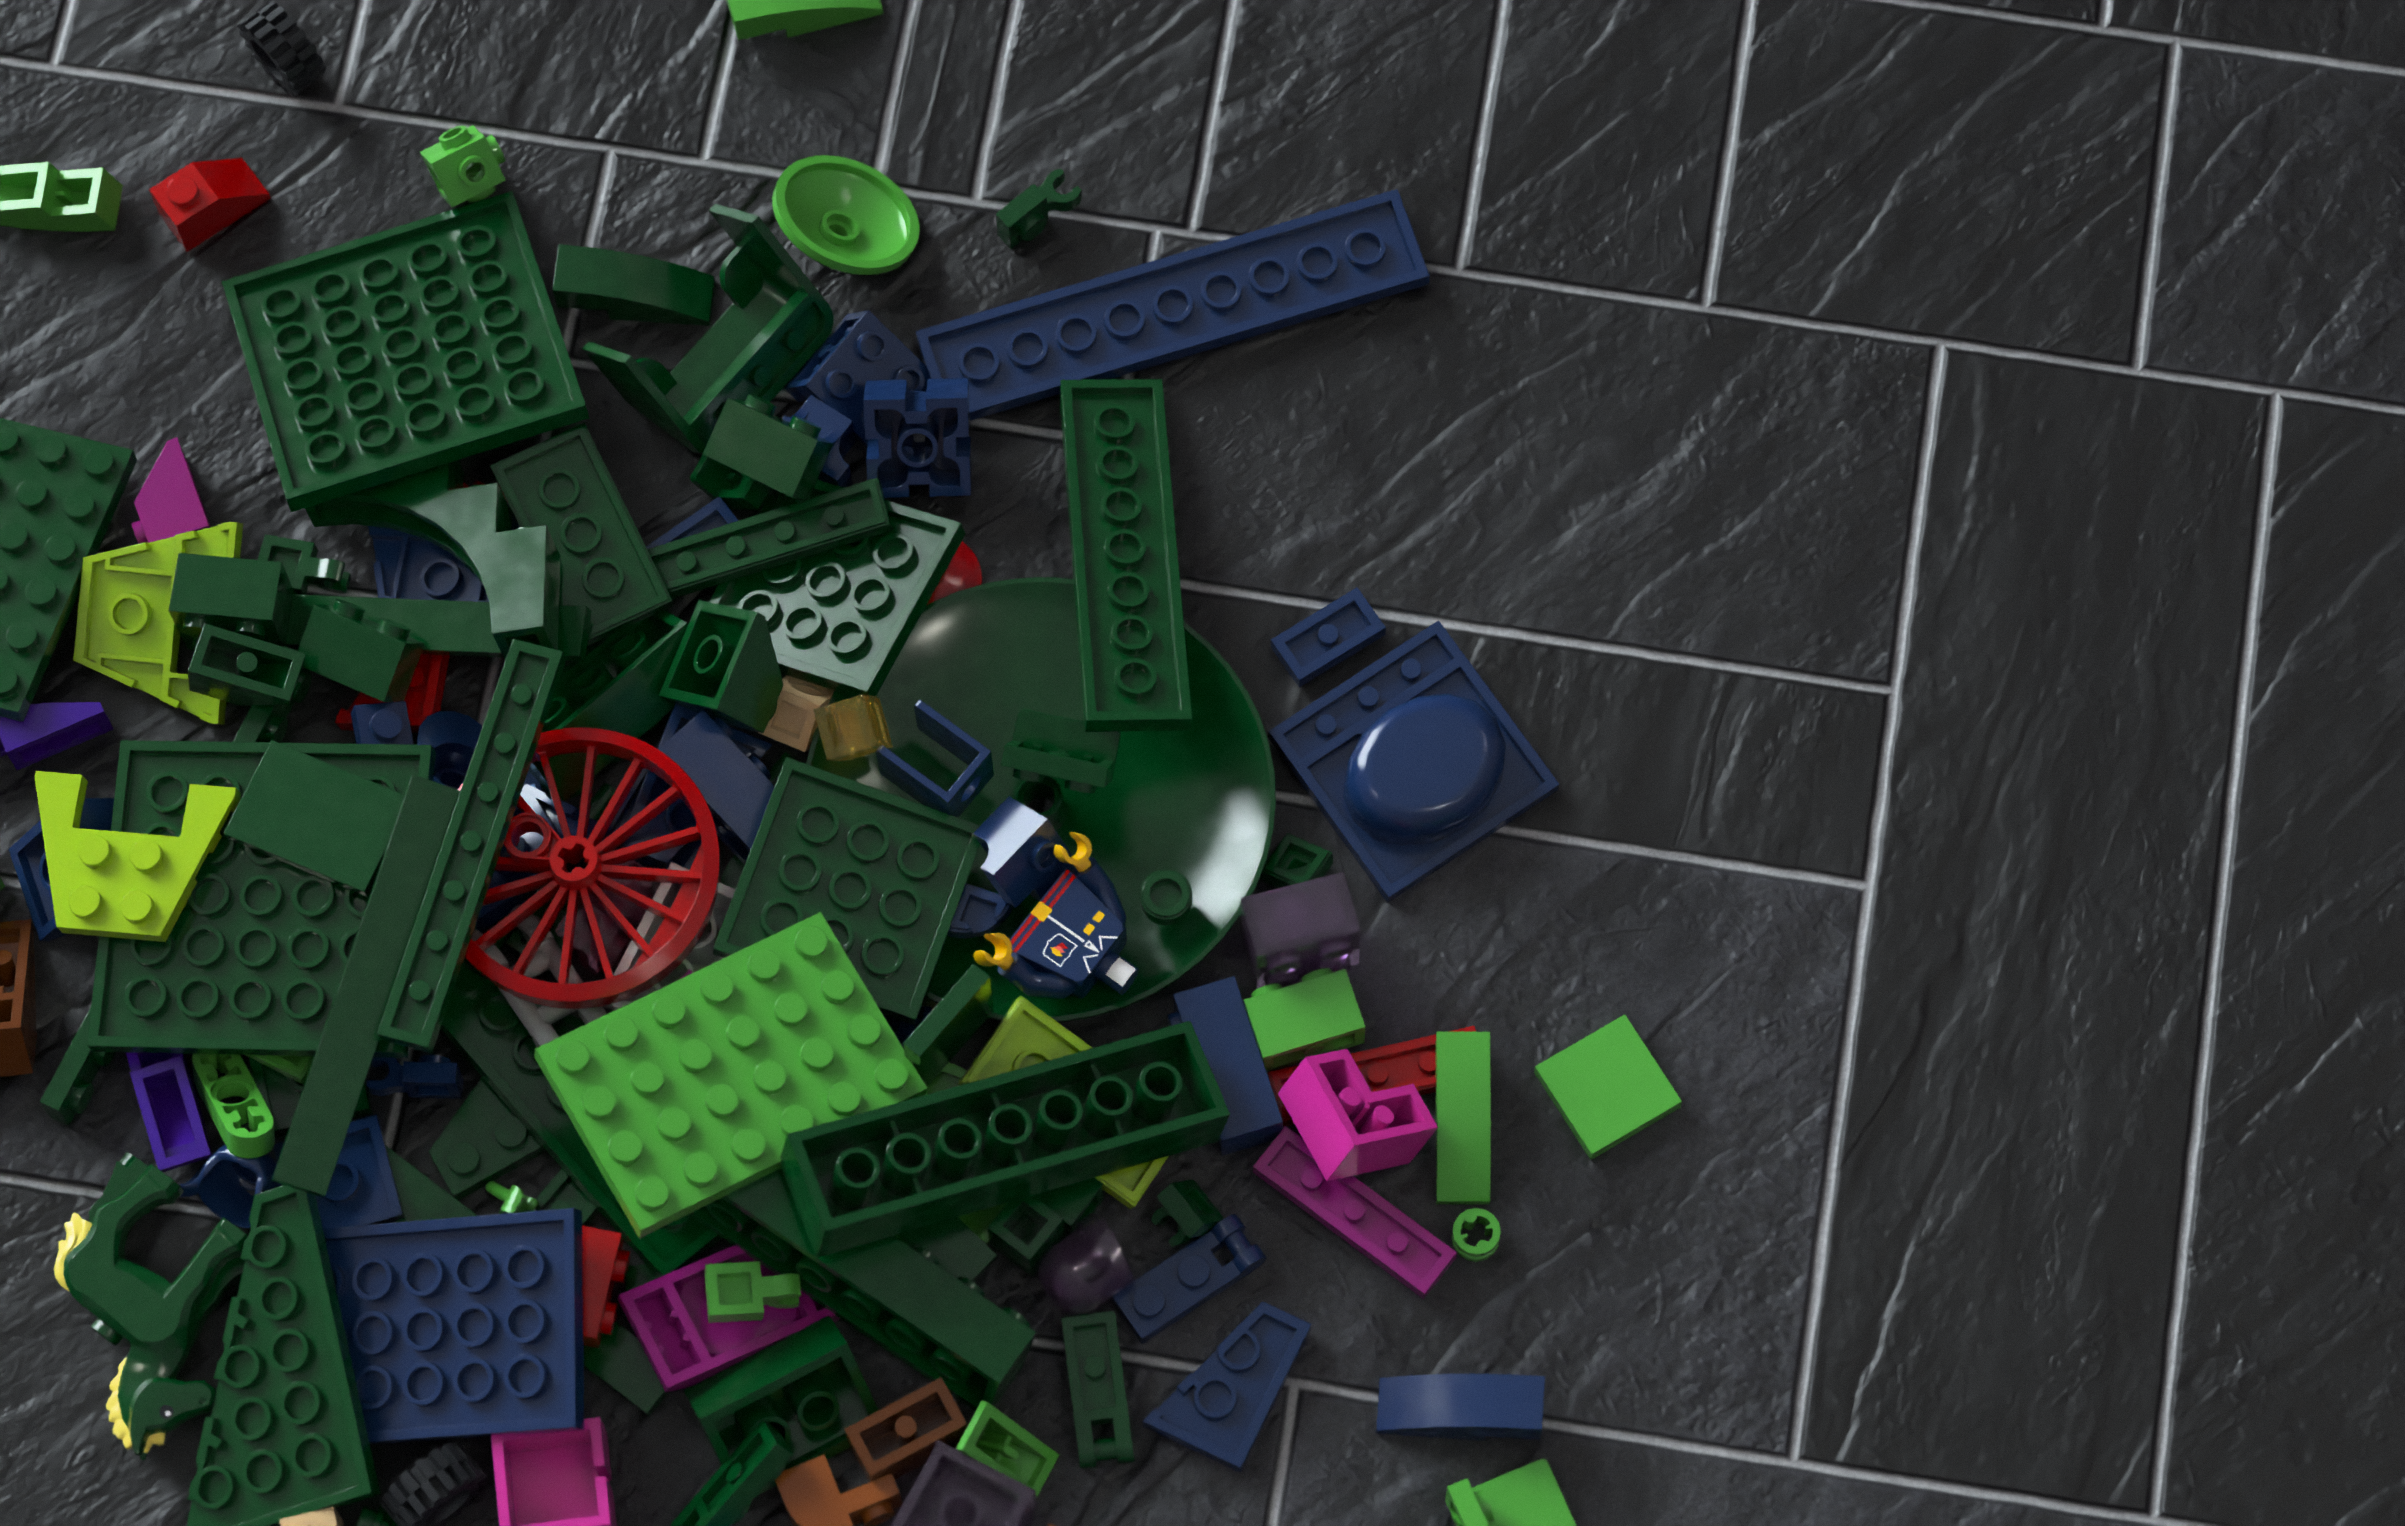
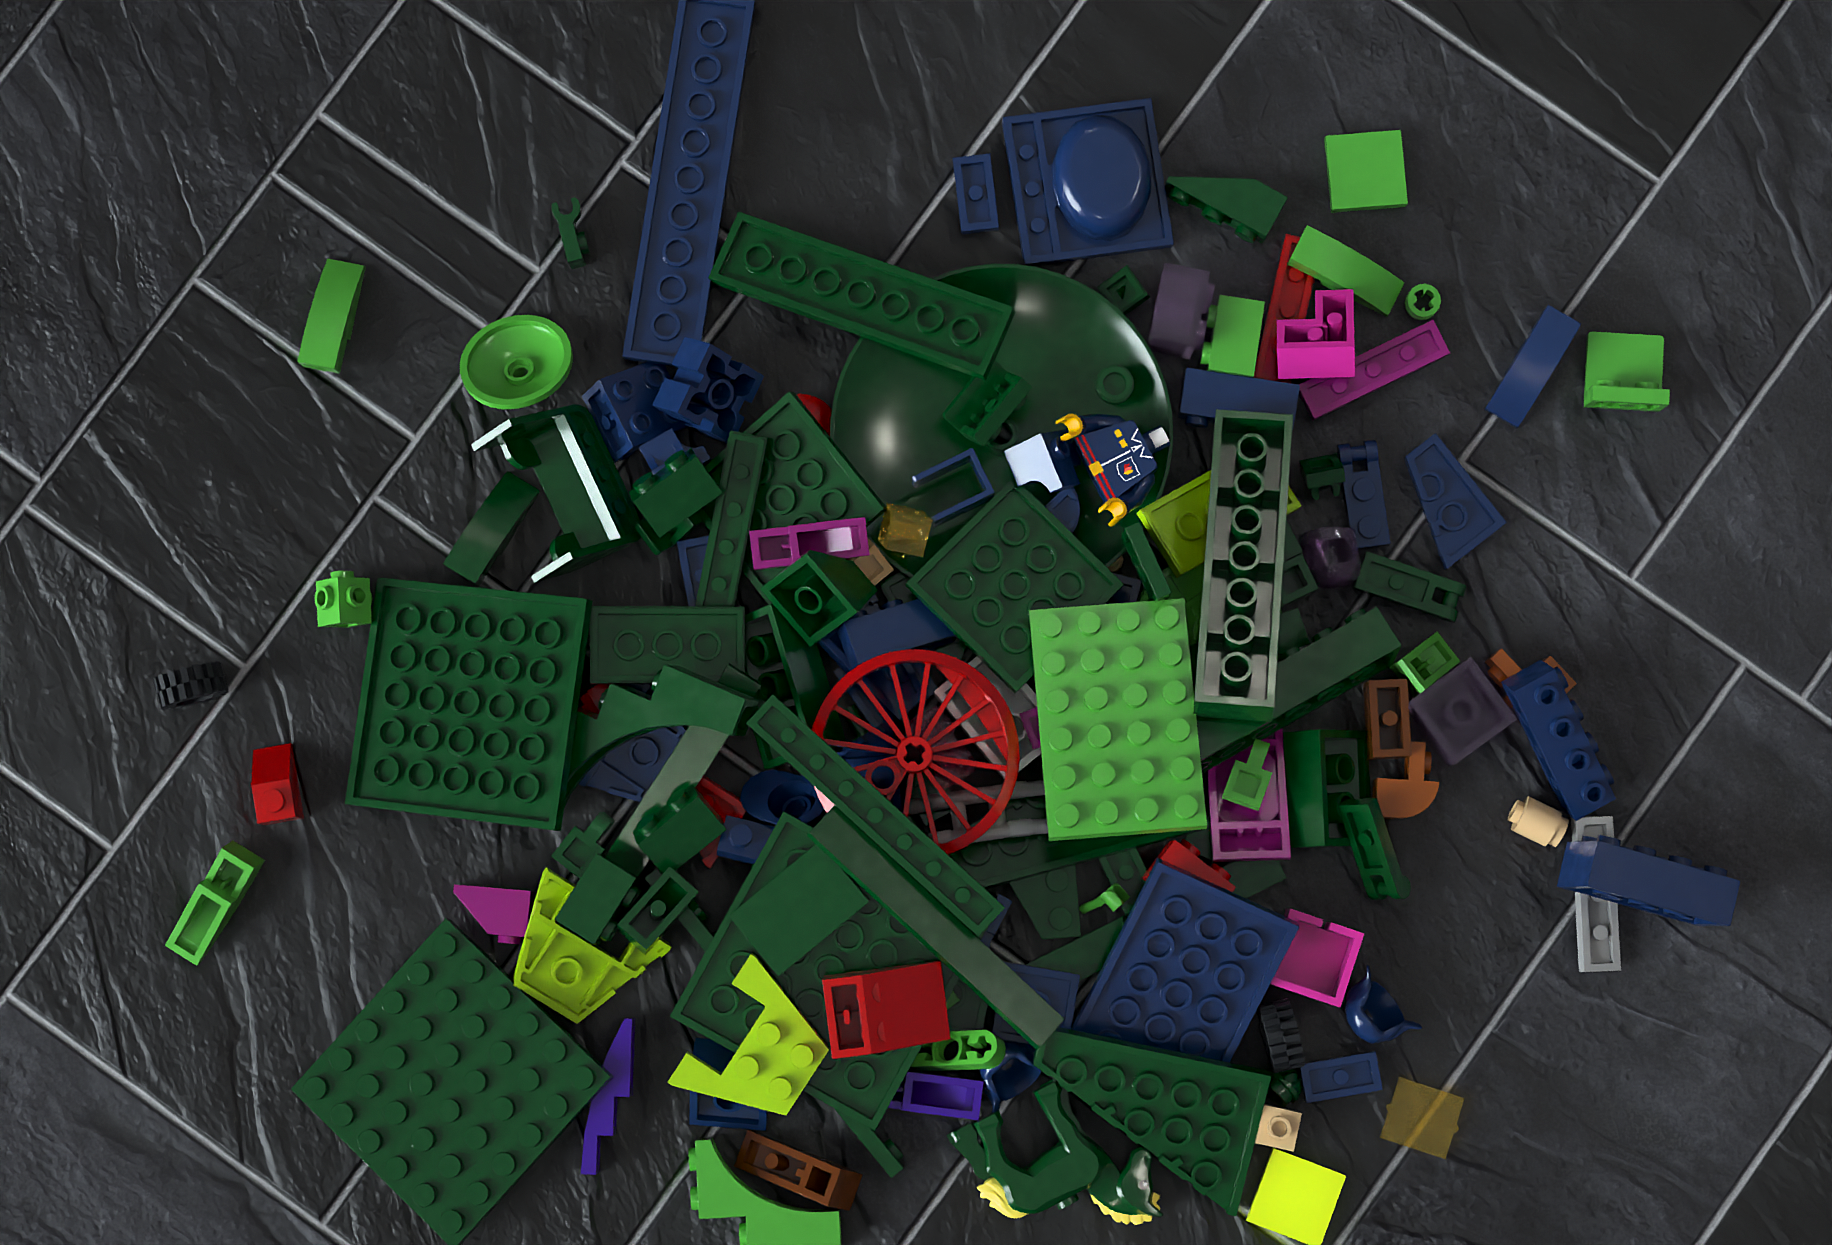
camera: 60 degrees left, 15 degrees up
none -> magenta slope [749,517,870,570]
none -> red slope [822,961,951,1059]
none -> dark green slope [1165,176,1288,244]

